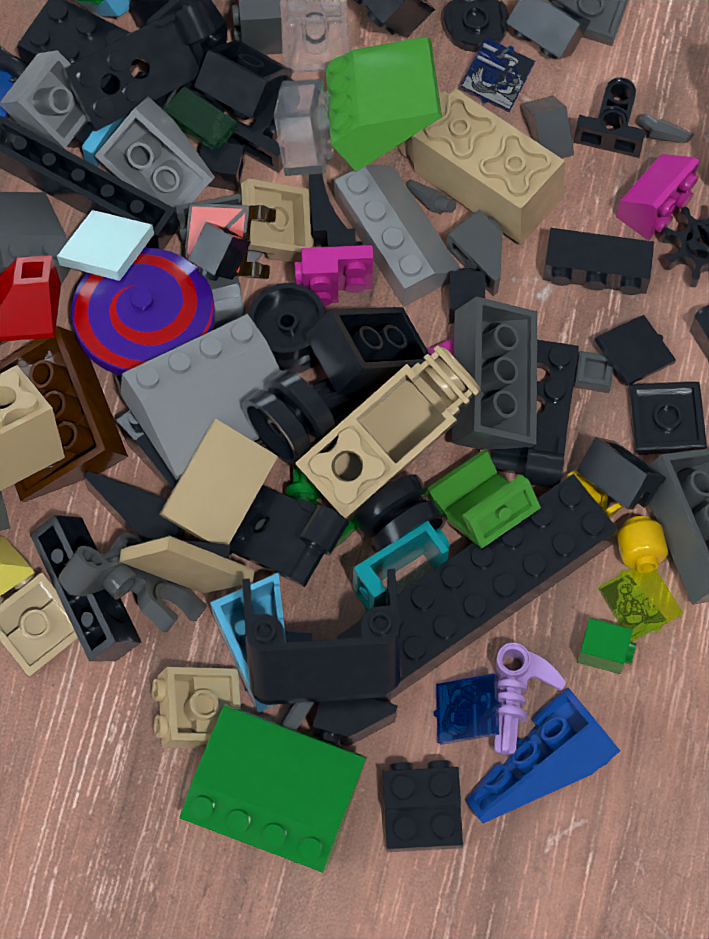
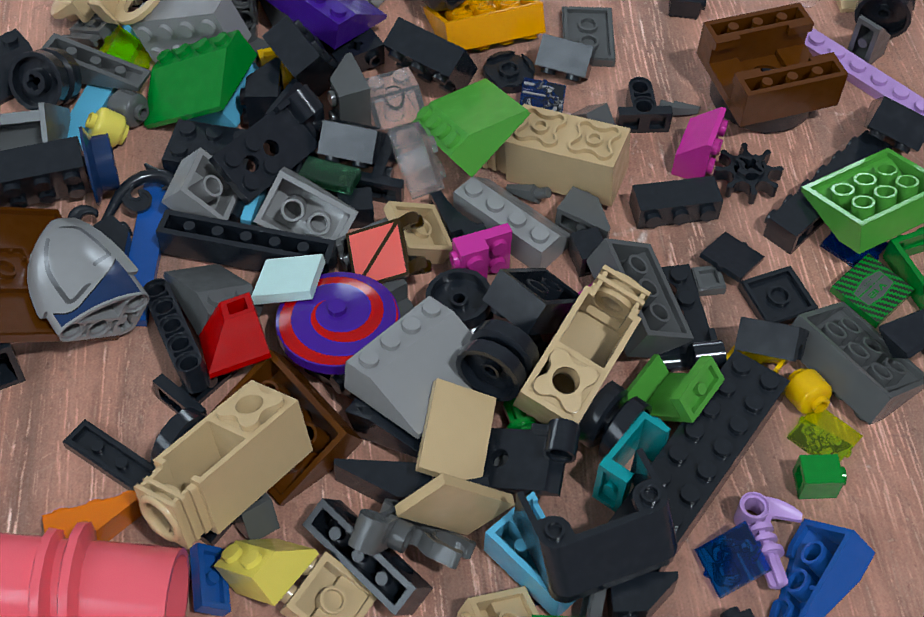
camera: 20 degrees left, 15 degrees down
brick [188,222,251,281] -> none

